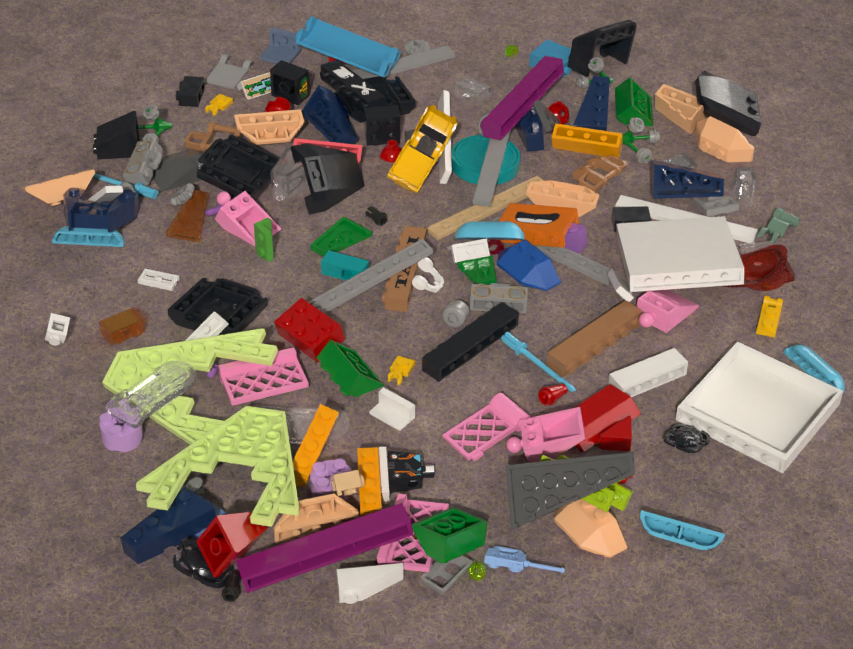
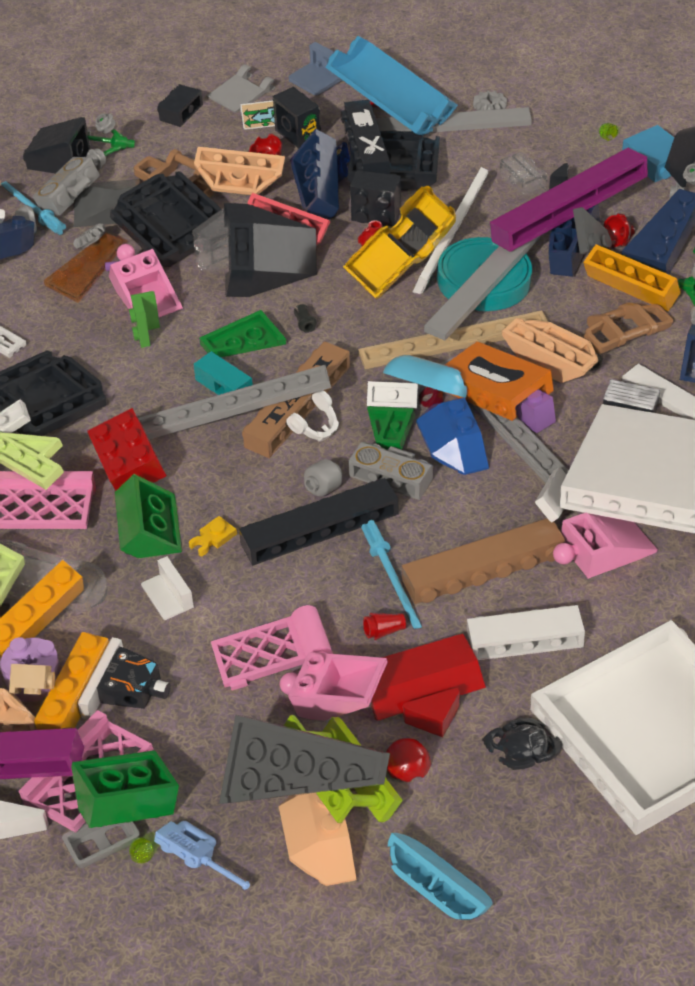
camera: 25 degrees right, 5 degrees up
yellow plate [205,94,233,115] -> none
none -> black slope [549,163,569,190]

